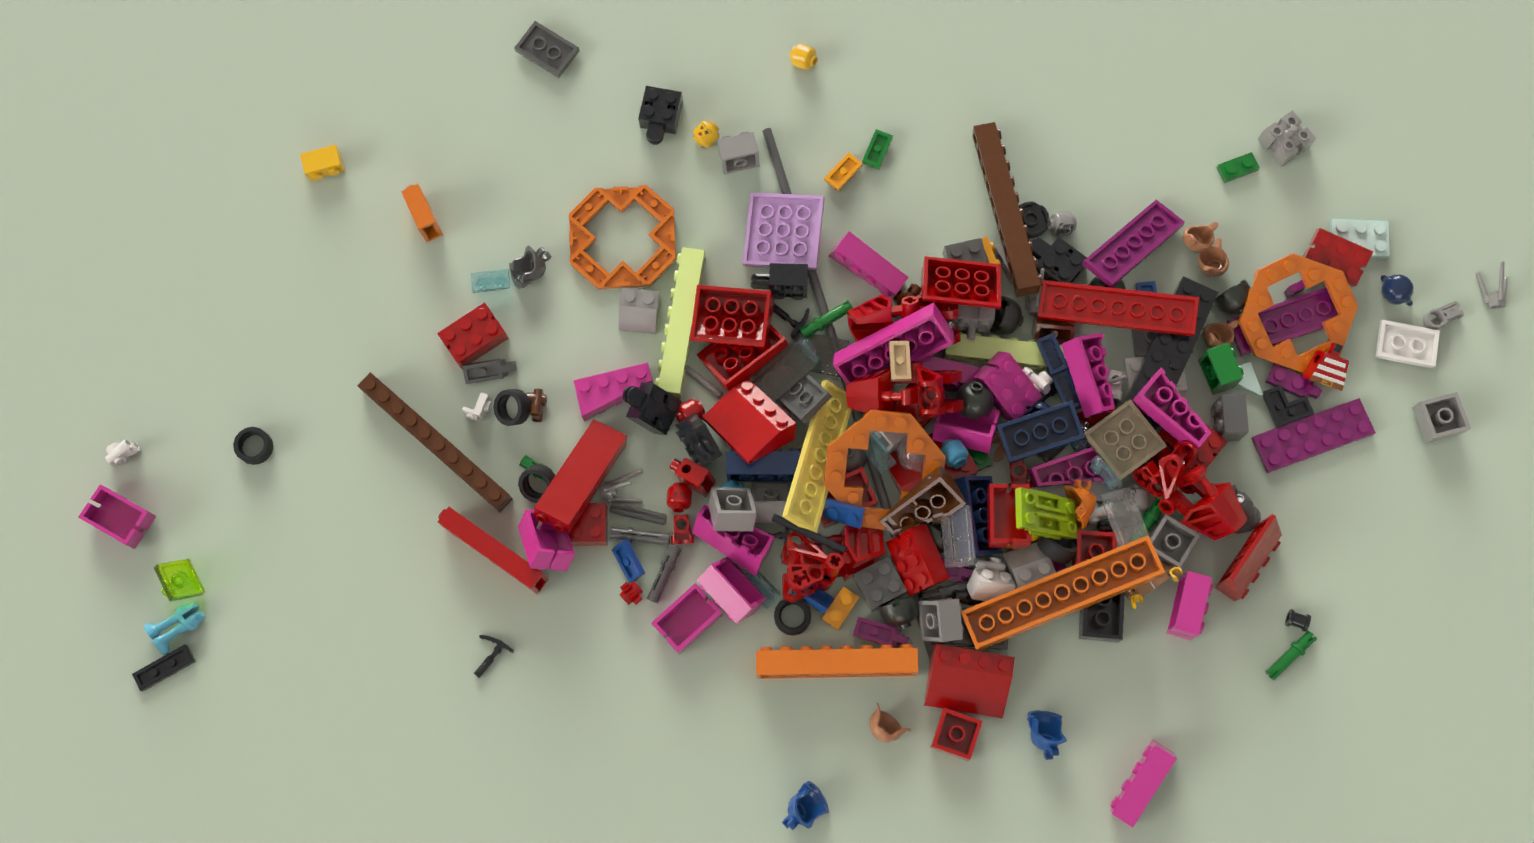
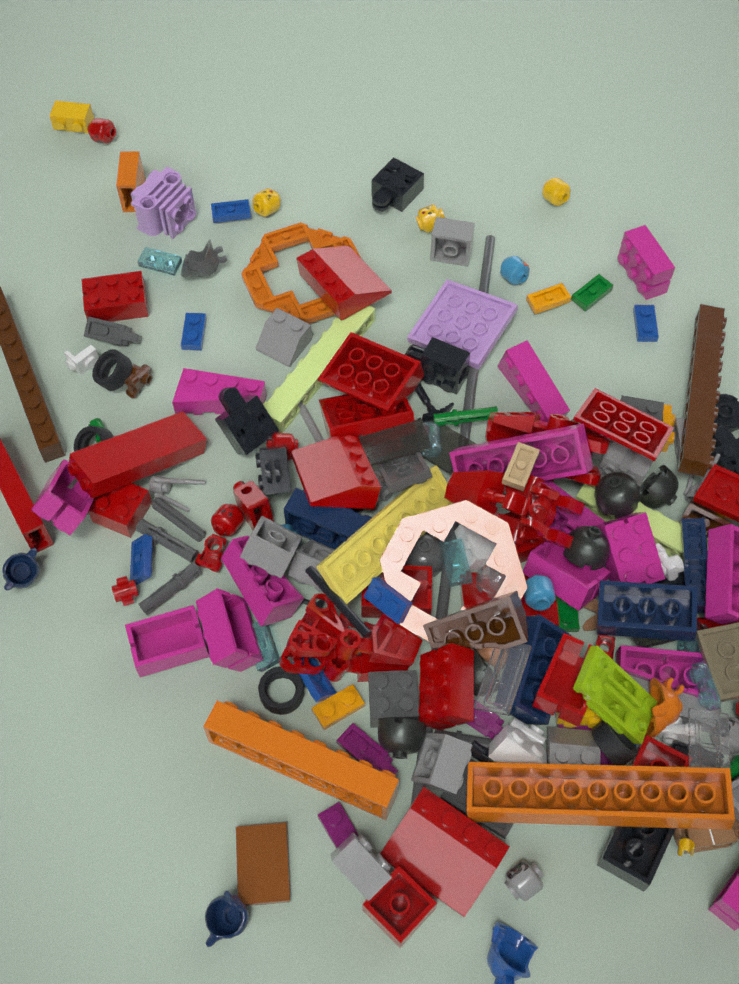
camera: 20 degrees right, 15 degrees down
dark grey plate [514,21,580,78] -> none
blue helmet [782,781,829,830] -> none
nougat hair [870,703,911,743] -> none
none -> dark blue hair [2,548,40,591]
none -> red head [88,118,116,144]
none -> lavender piece [131,167,196,239]
none -> blue plate [181,313,207,351]
none -> dark blue hair [205,891,249,947]
none -> blue plate [211,199,251,223]
none -> dark orange tile [236,822,290,906]
none -> yellow head [252,188,281,217]
none -> red slope [296,246,392,321]
none -> magenta hinge [317,802,359,848]
none -> light grey brick [331,832,392,901]
none -> dark azure head [500,256,530,285]
none -> light grey head [504,861,544,901]
none -> pearl dark grey cylinder [594,472,641,518]
none -> dark pink piece [617,225,675,300]
none -> blue plate [633,305,659,342]

